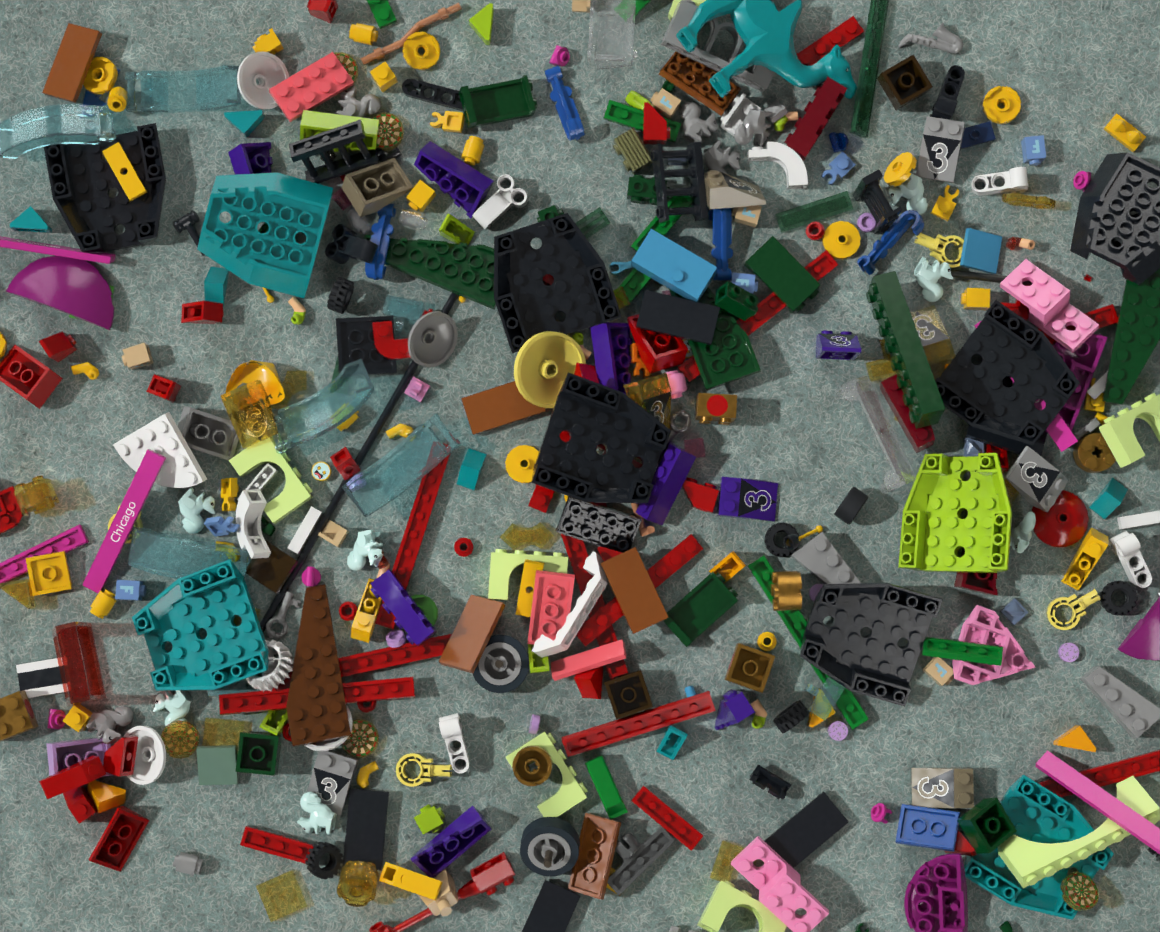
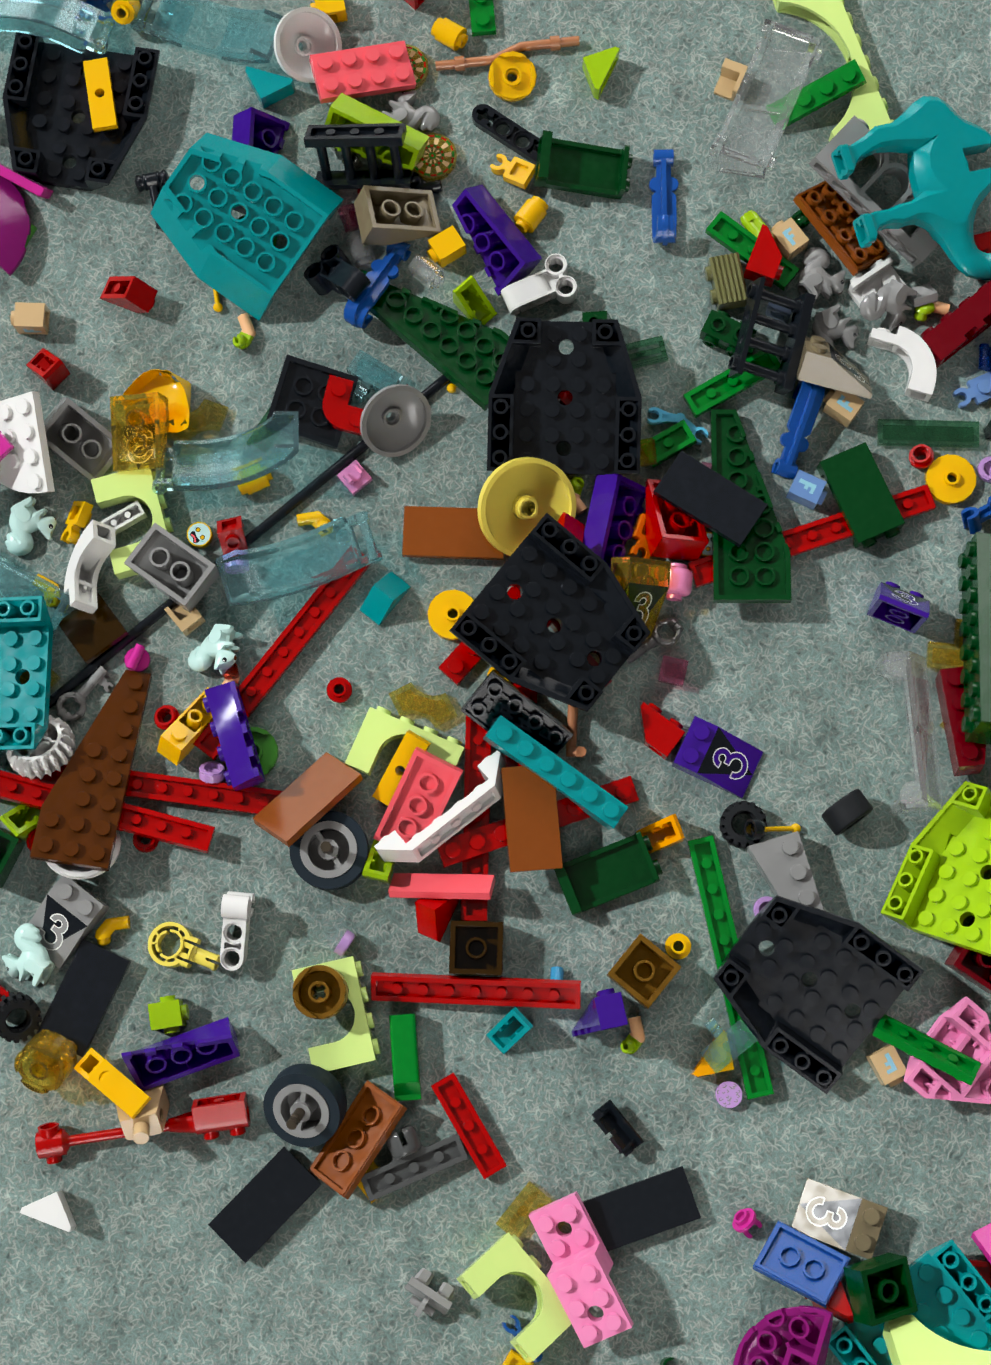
camera: 25 degrees right, 5 degrees down
teal slope [204,266,230,307] -> none
medium blue plate [204,516,240,537] -> none
dark green hand [261,515,276,536] -> none
white piece [288,506,323,554] -> none
black tyre [327,277,354,314] -> none
clear yellow tile [341,719,379,758] -> none
yellow brick [370,61,398,93] -> none
dark pink plate [549,45,570,66] -> none
dark azure brick [631,229,717,302] -> none
dark purple wedge [635,442,696,525] -> none
pearl gold brick [695,393,737,425] -> none
dark green brick [715,281,758,321] -> none
pearl gold brick [771,571,802,611] -> none
black tyre [773,700,810,734] -> none
none -> light grey slope [124,523,221,613]
none -> teal arch [483,715,628,830]

